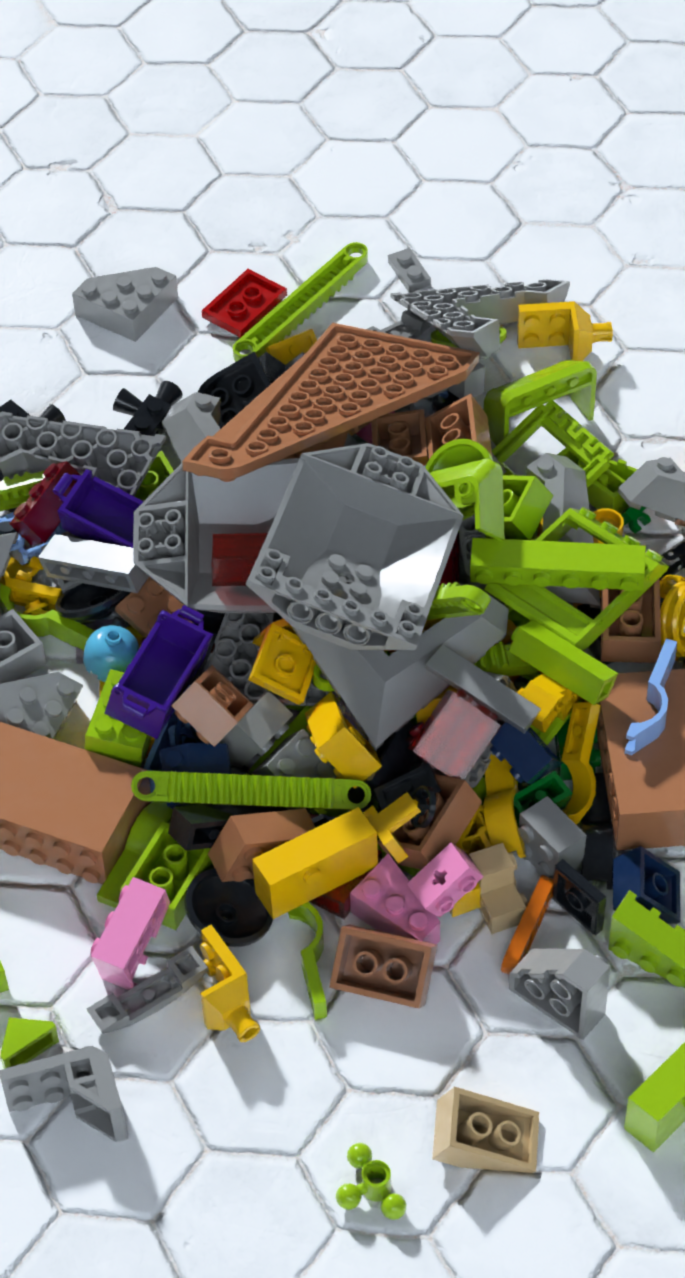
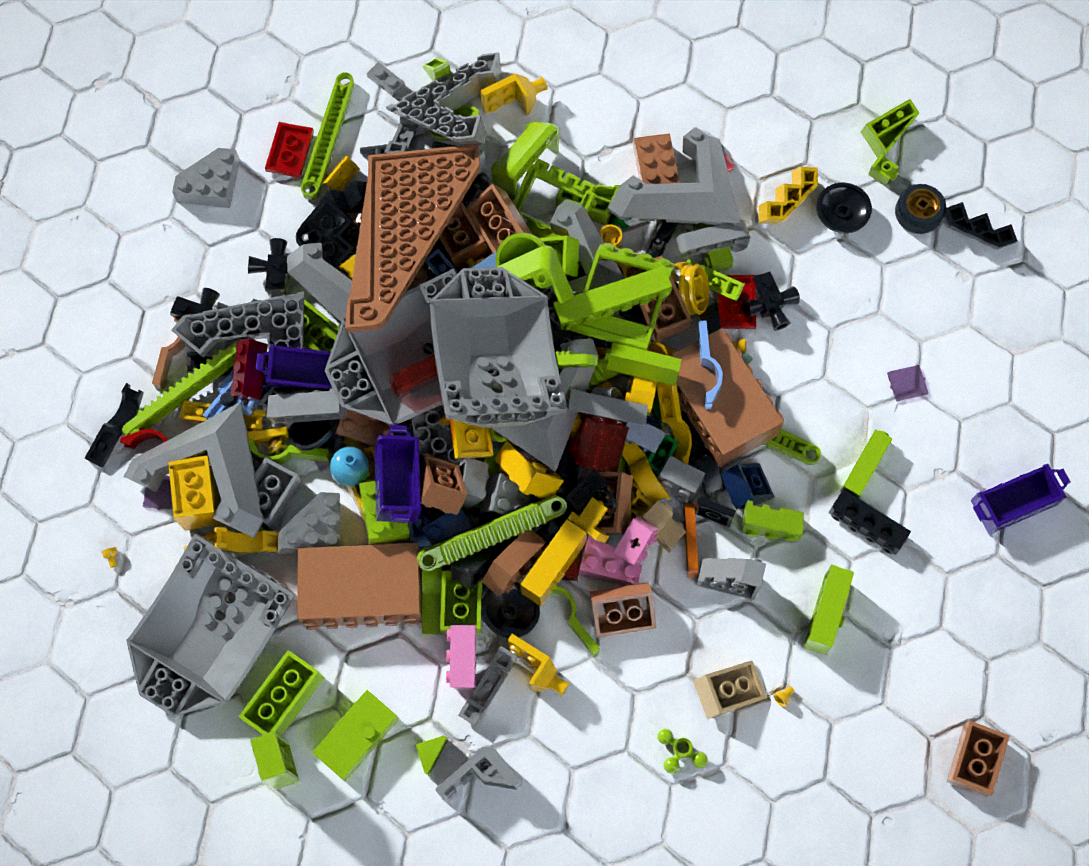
camera: 25 degrees left, 20 degrees up
none -> lime slope [422,57,451,81]
none -> yellow piece [773,686,795,707]

